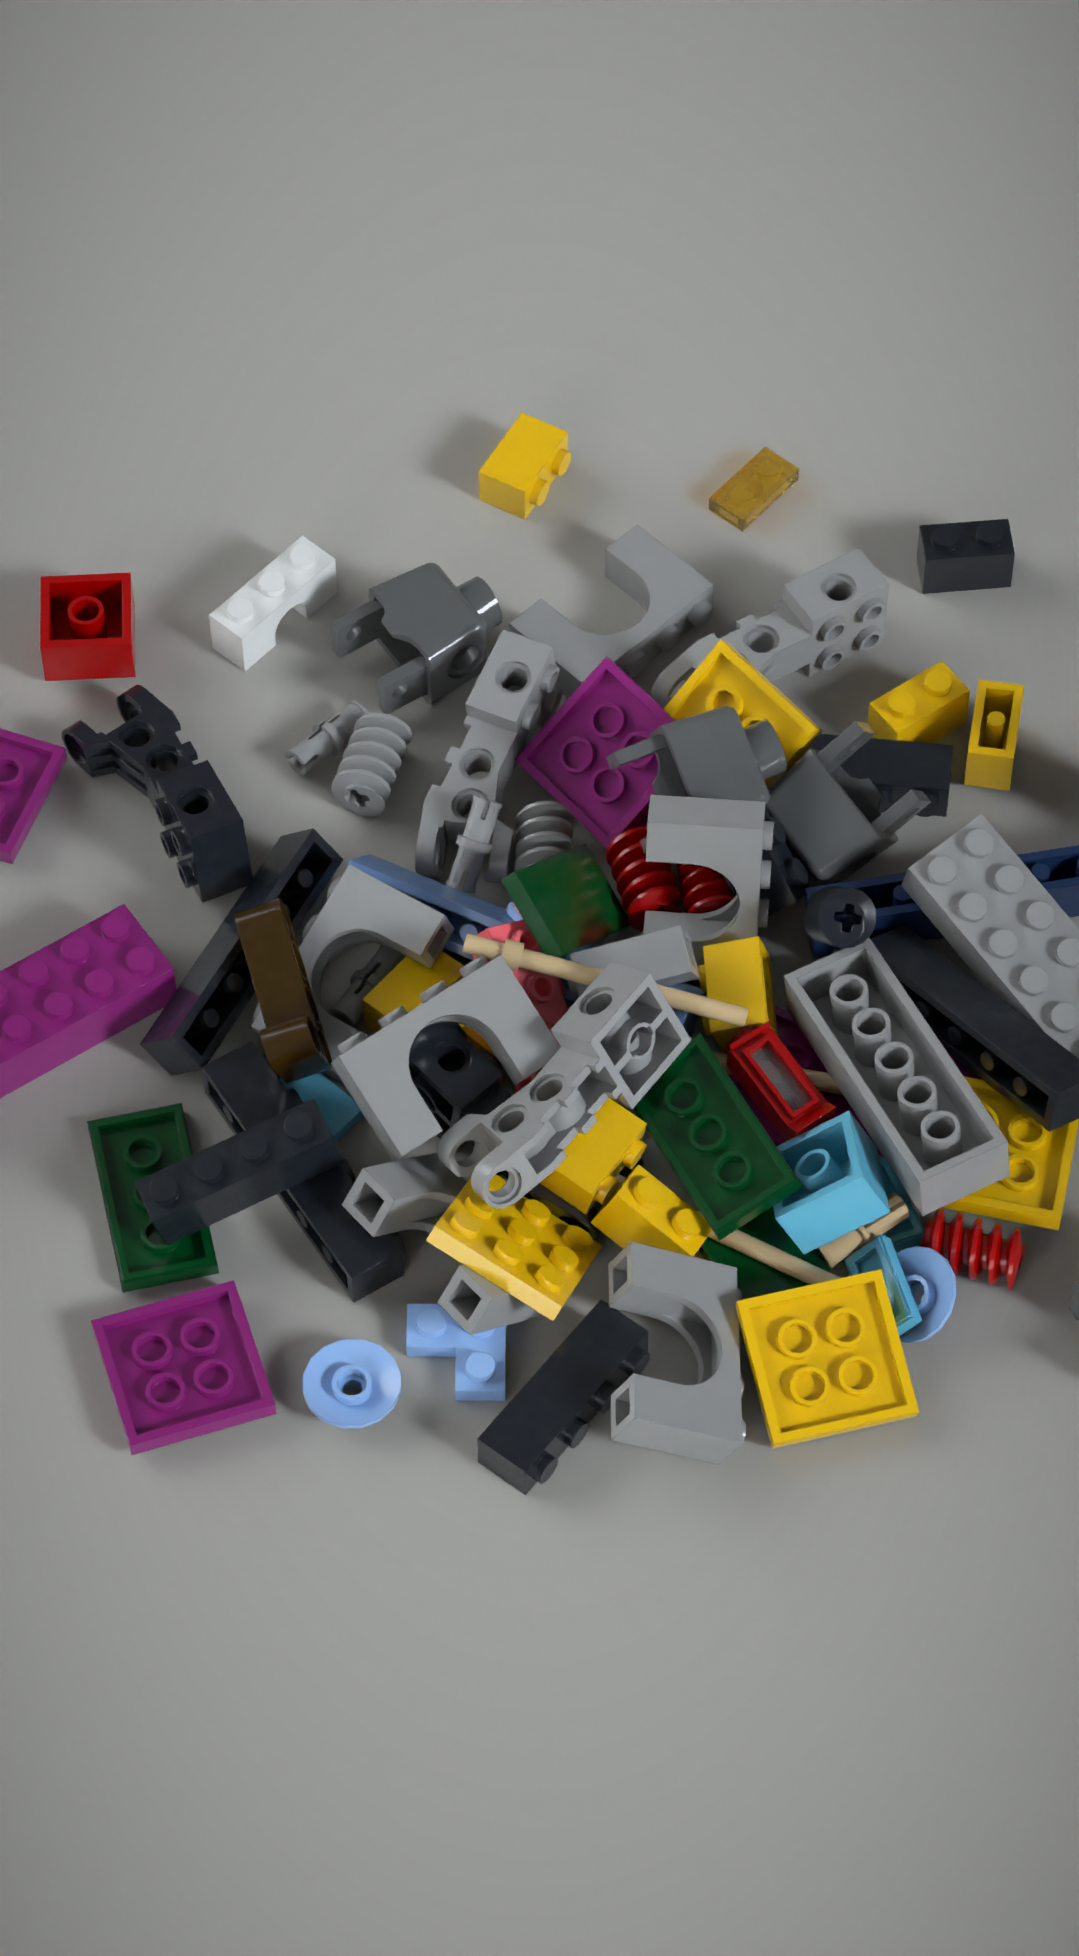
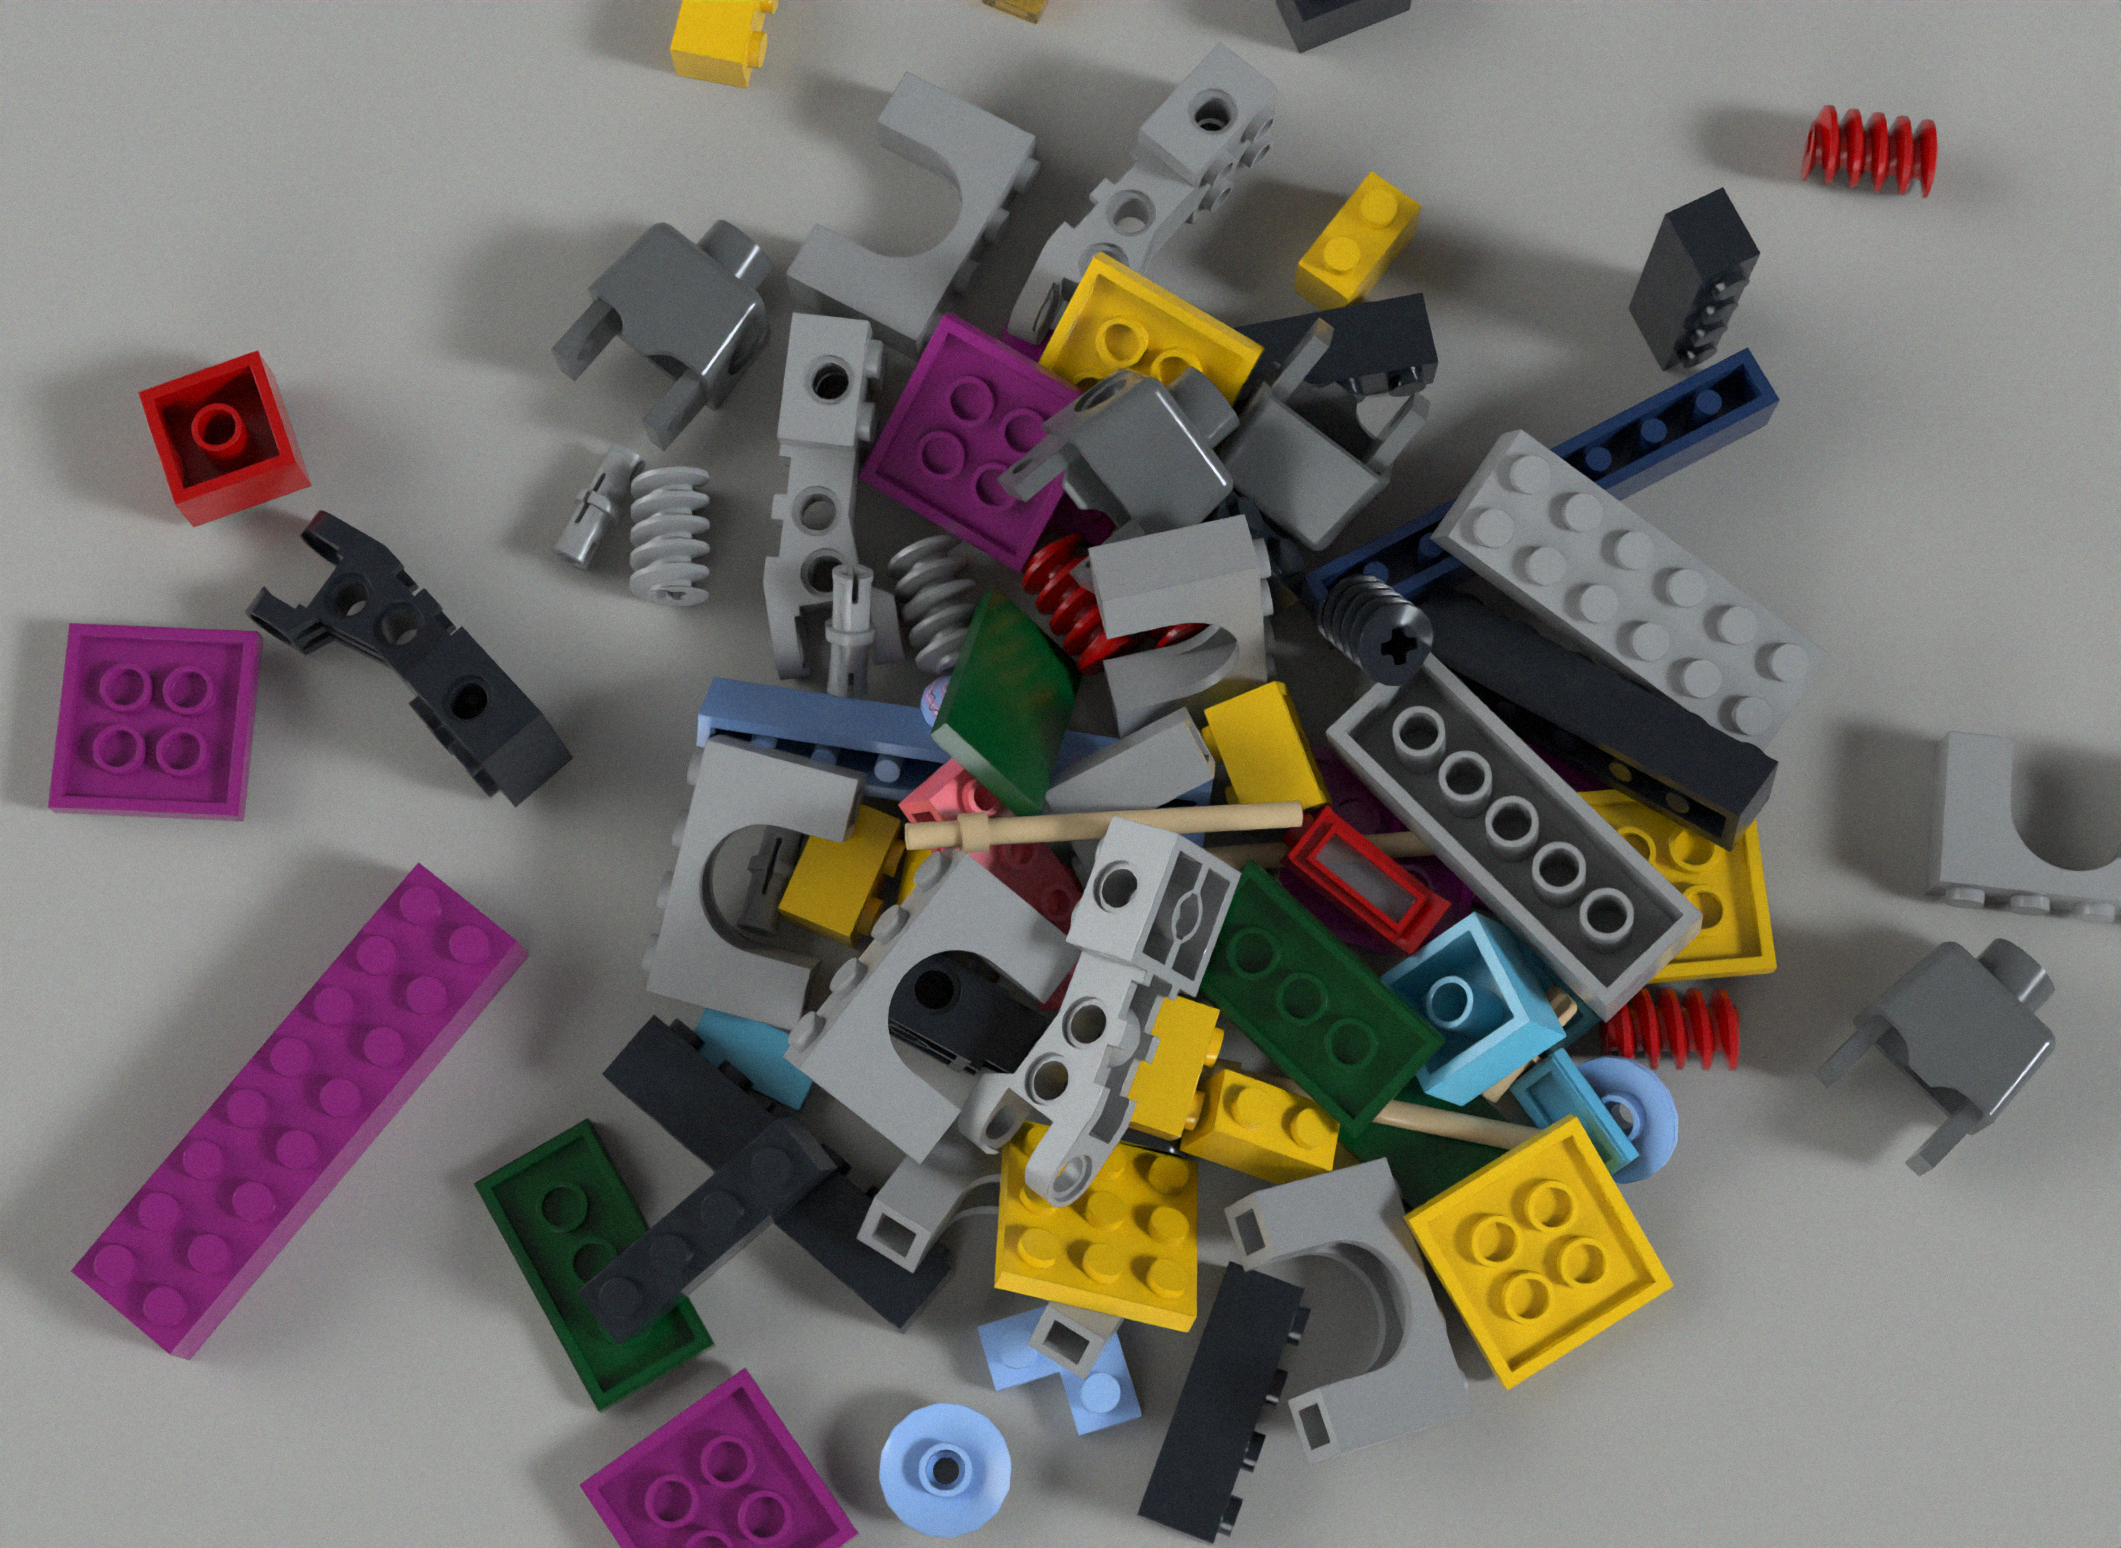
camera: 15 degrees left, 20 degrees up
black brick [140,828,344,1076] -> none
white arch [209,535,337,672] -> none
dark brown beam [234,897,333,1084] -> none
yellow brick [964,679,1025,791] -> none

